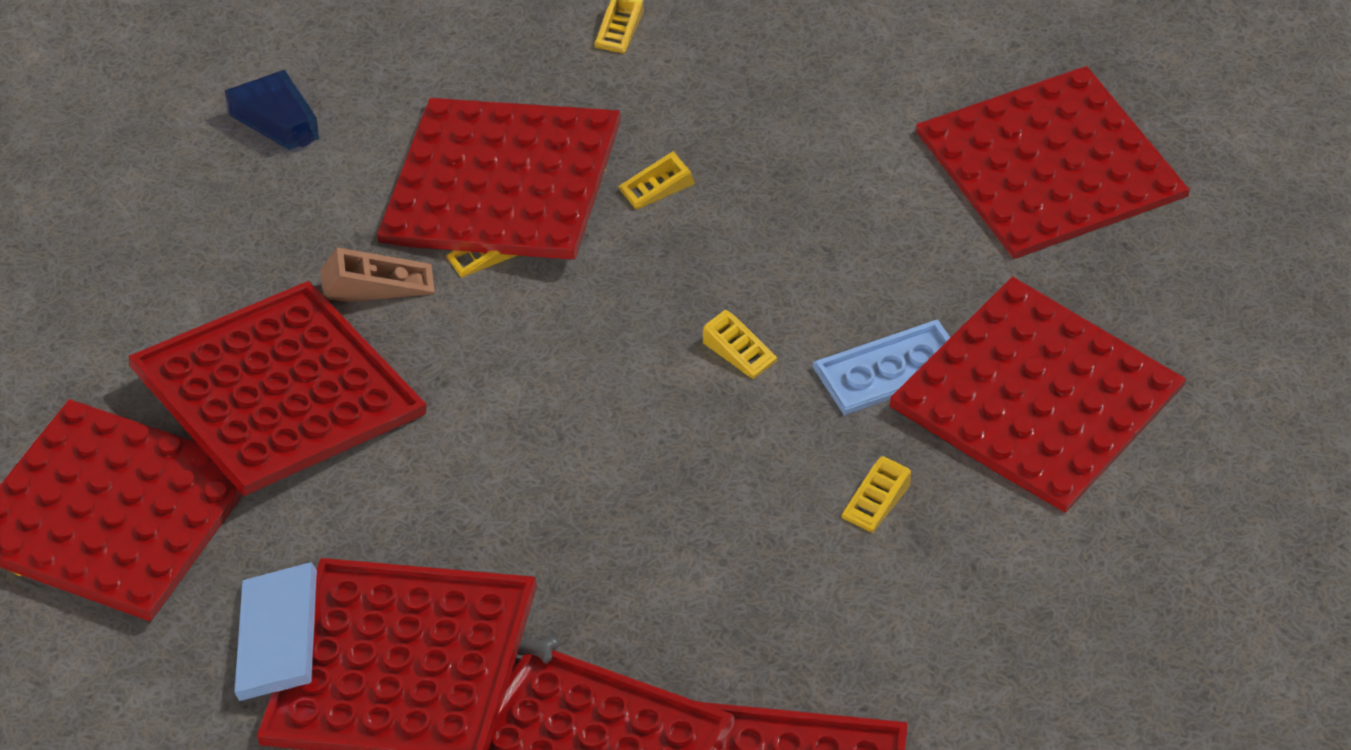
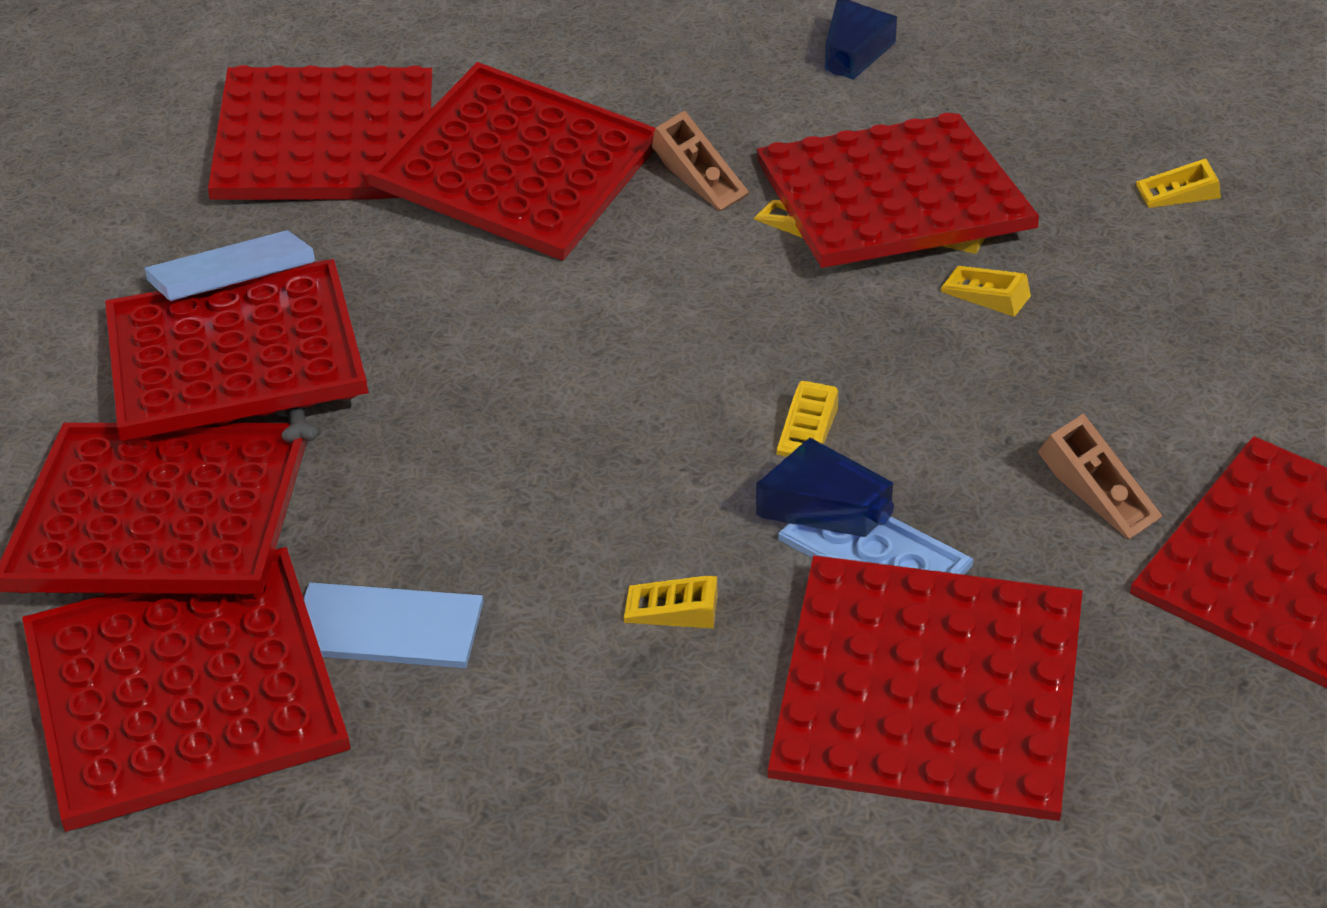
camera: 65 degrees right, 5 degrees down
none -> light blue tile [304,582,484,668]
none -> clear blue slope [756,437,894,537]
none -> nougat slope [1038,413,1163,540]

